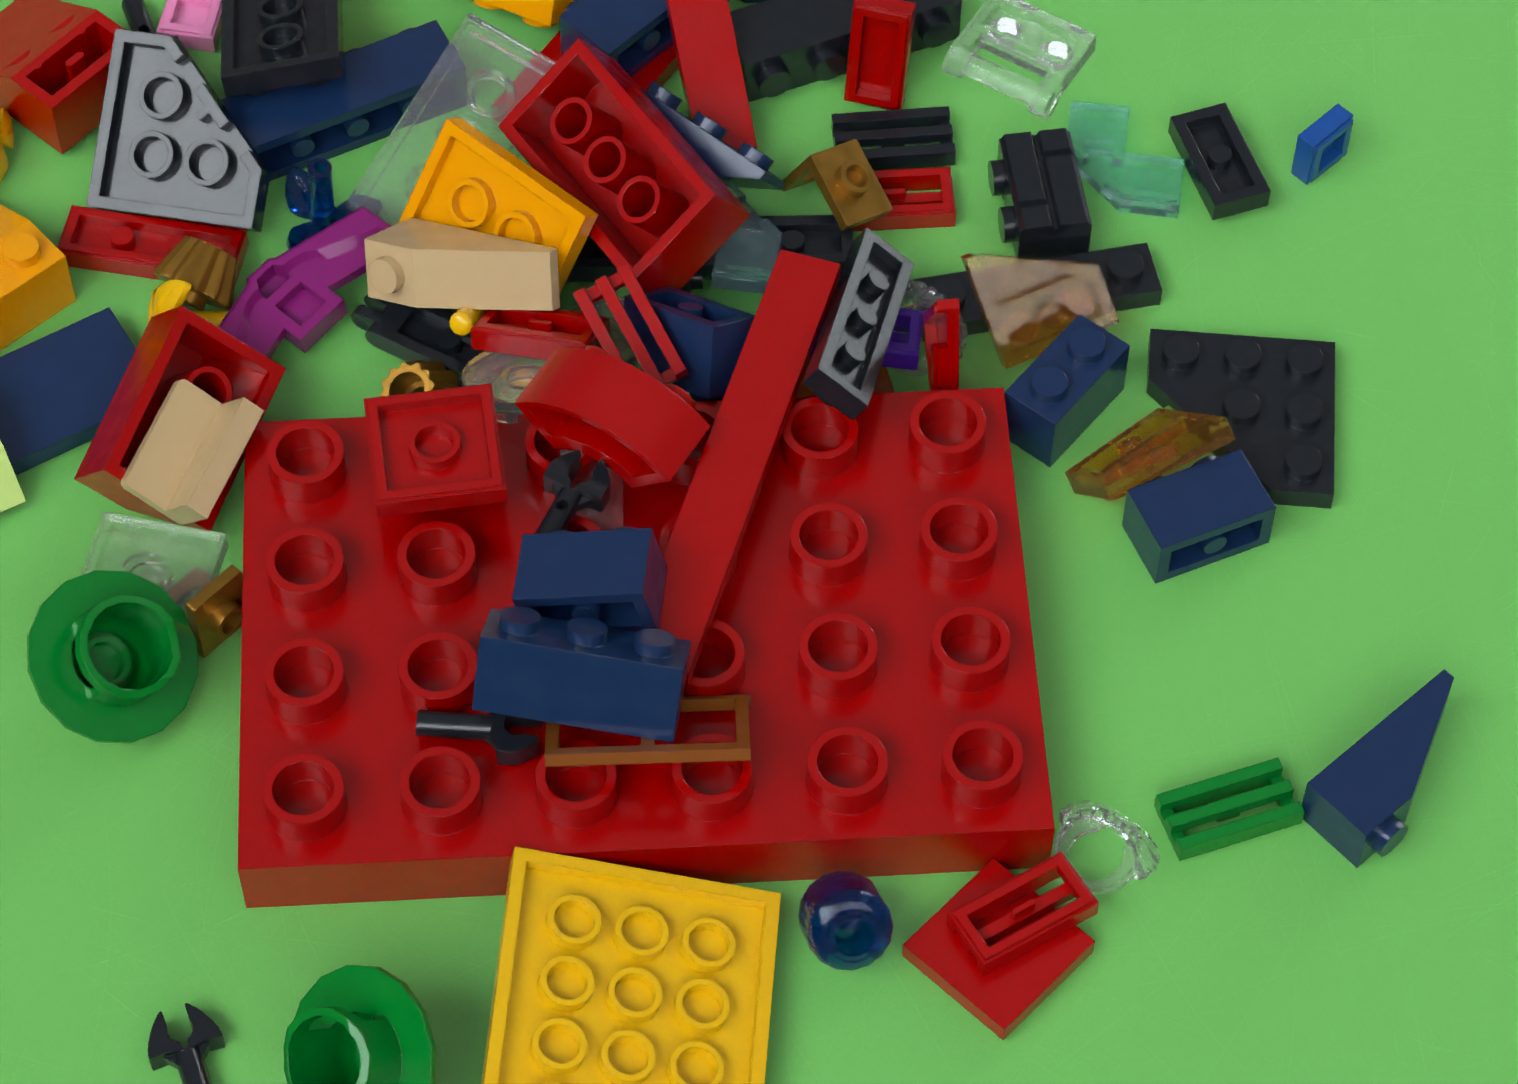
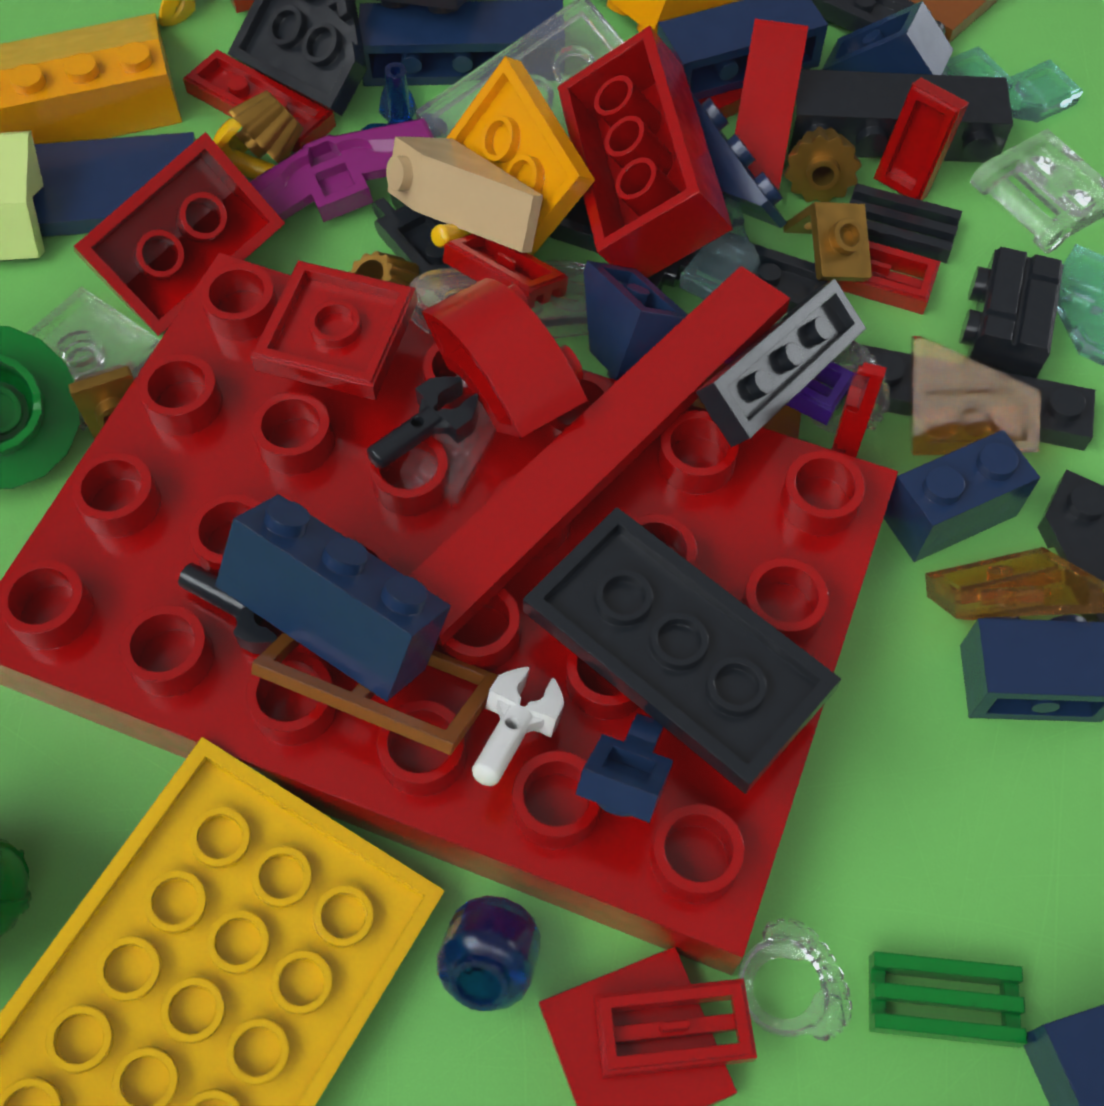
camera: 25 degrees right, 5 degrees up
tan panel [121,379,264,525] -> none
dark blue brick [512,527,667,632] -> none
red tile [572,263,689,385] -> none
none -> white bar [472,667,564,786]
none -> black plate [523,507,841,794]
none -> dark blue plate [575,713,674,823]
none -> pearl gold piece [785,127,861,202]

